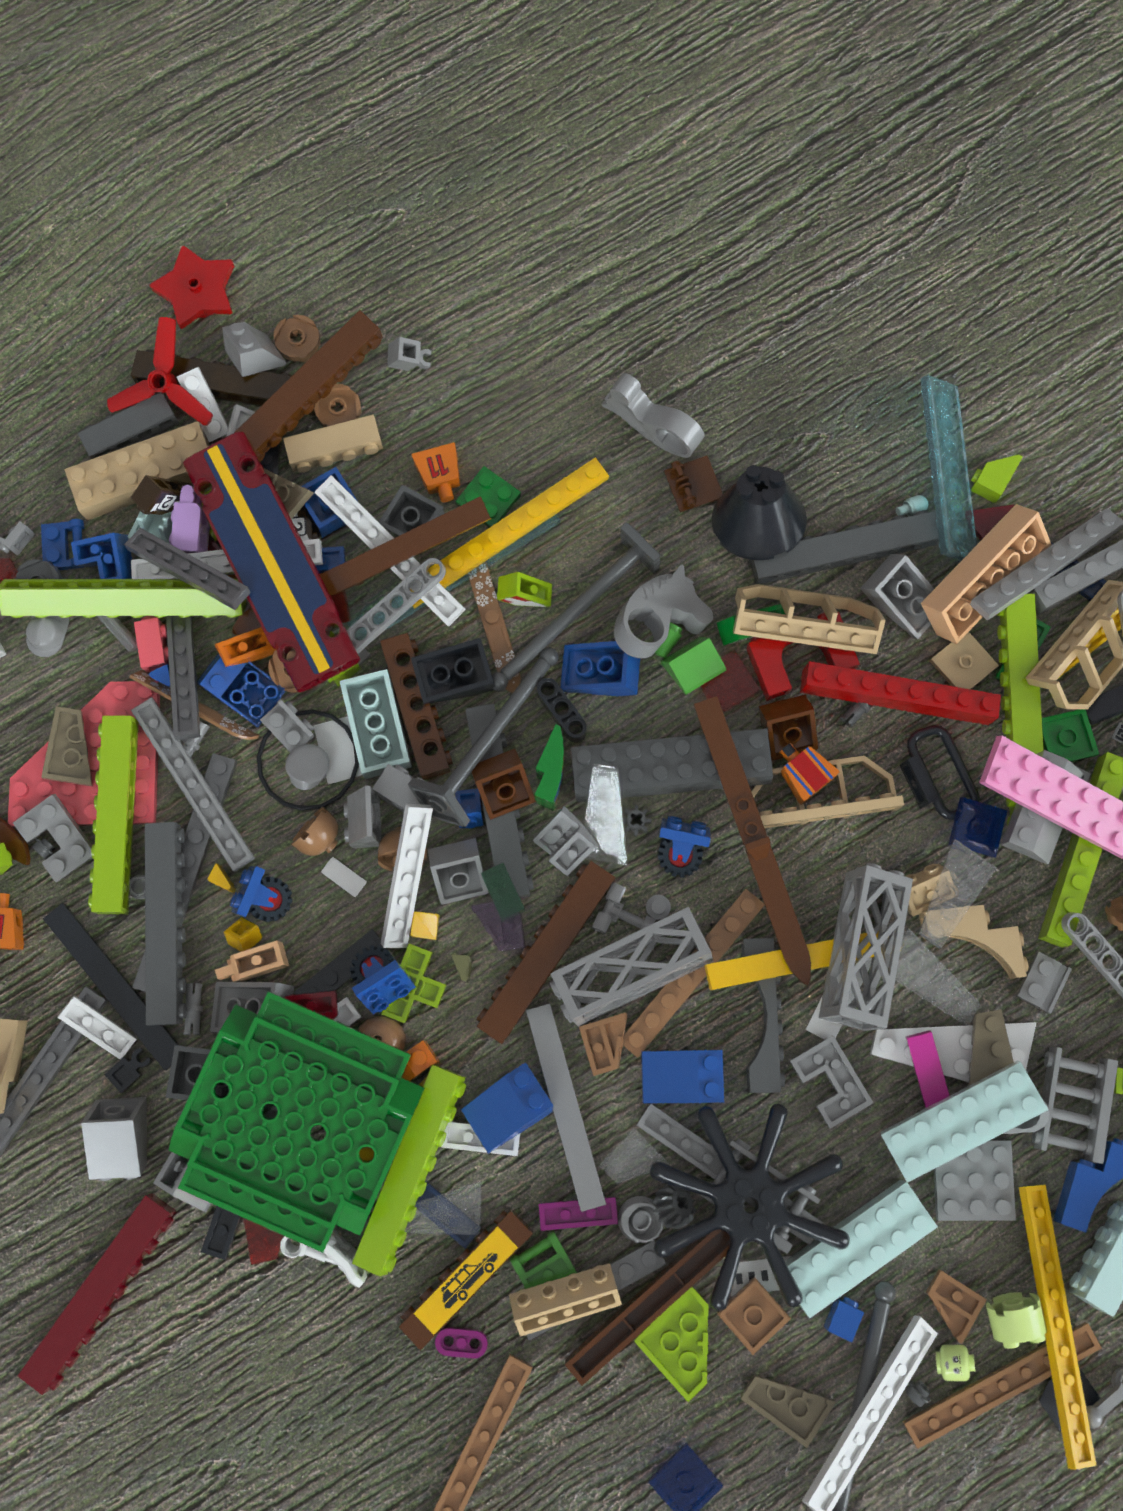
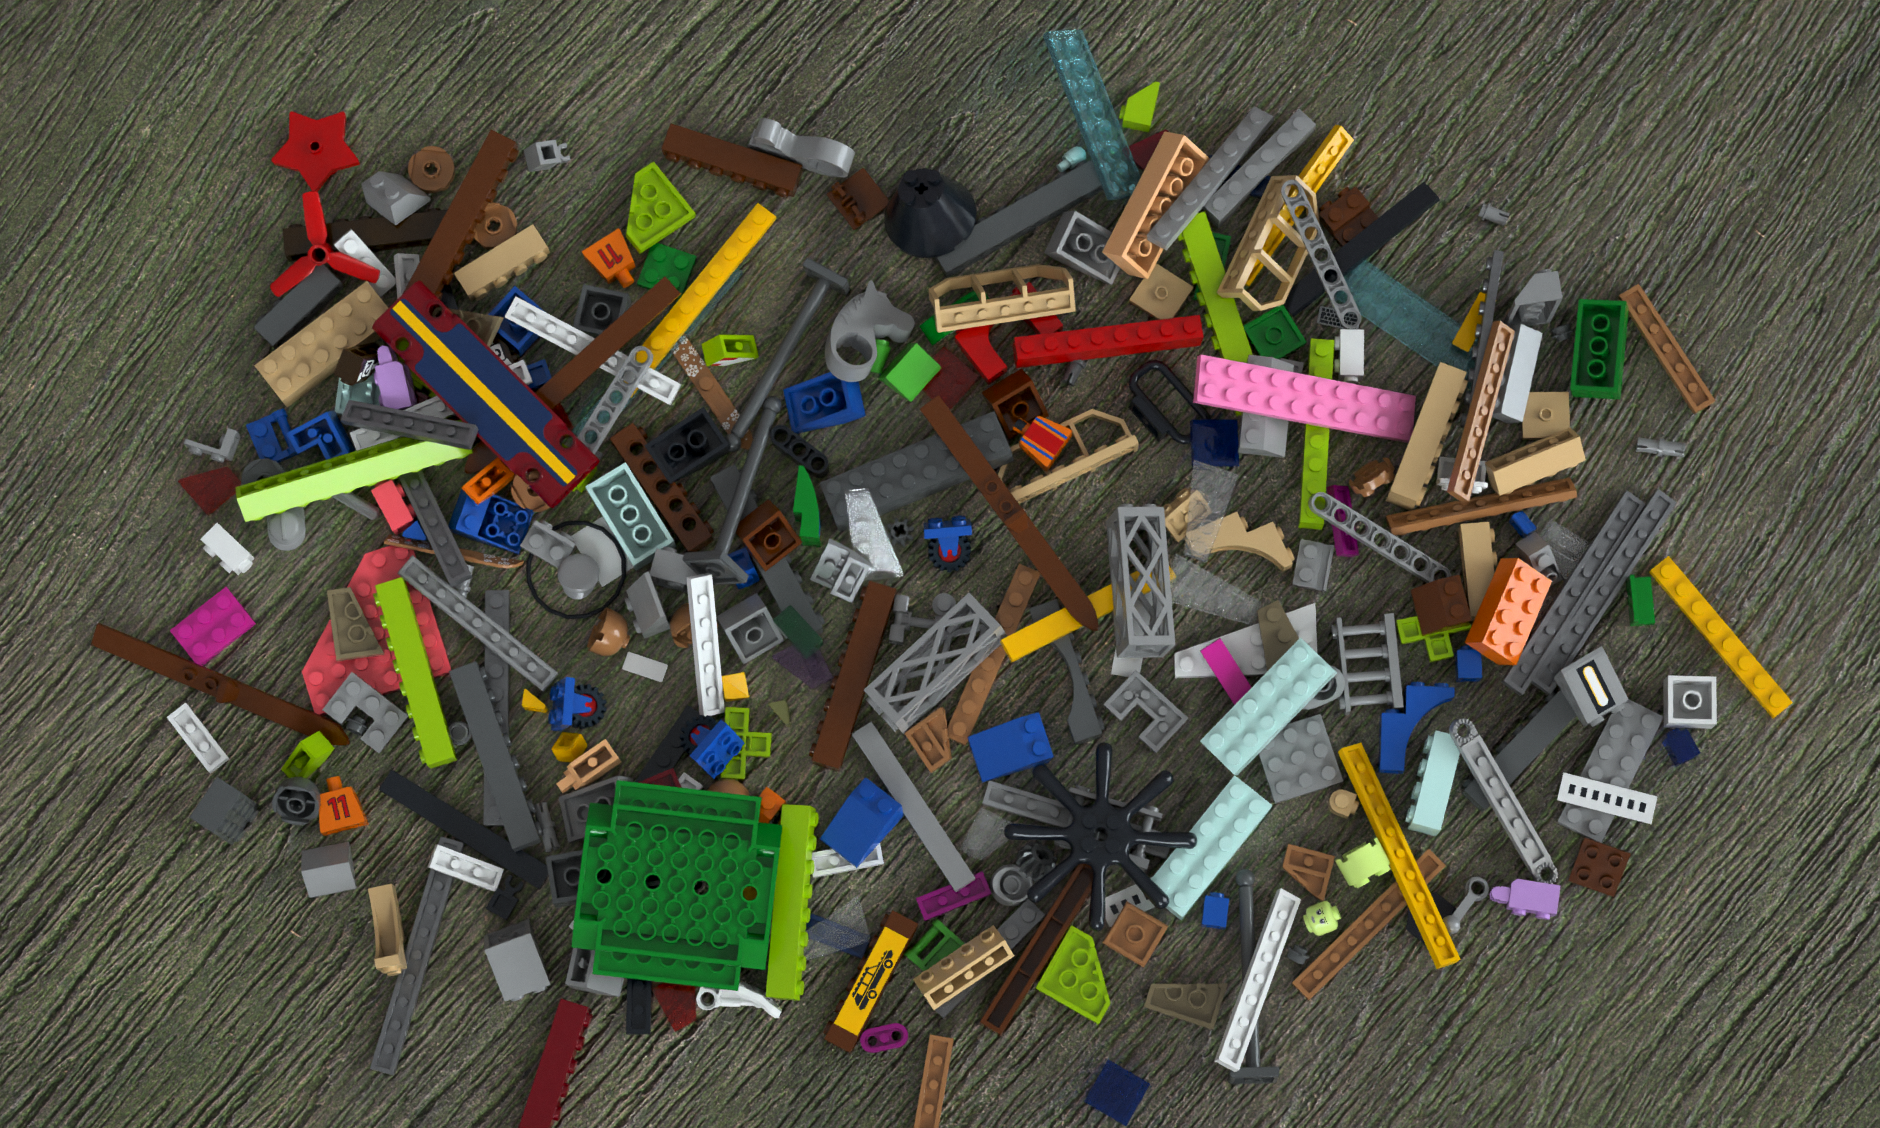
camera: 15 degrees left, 0 degrees up
none -> lime plate [626,162,696,254]
none -> reddish brown brick [661,123,803,198]
none -> magenta plate [1326,485,1359,557]
none -> tan plate [1328,789,1359,819]

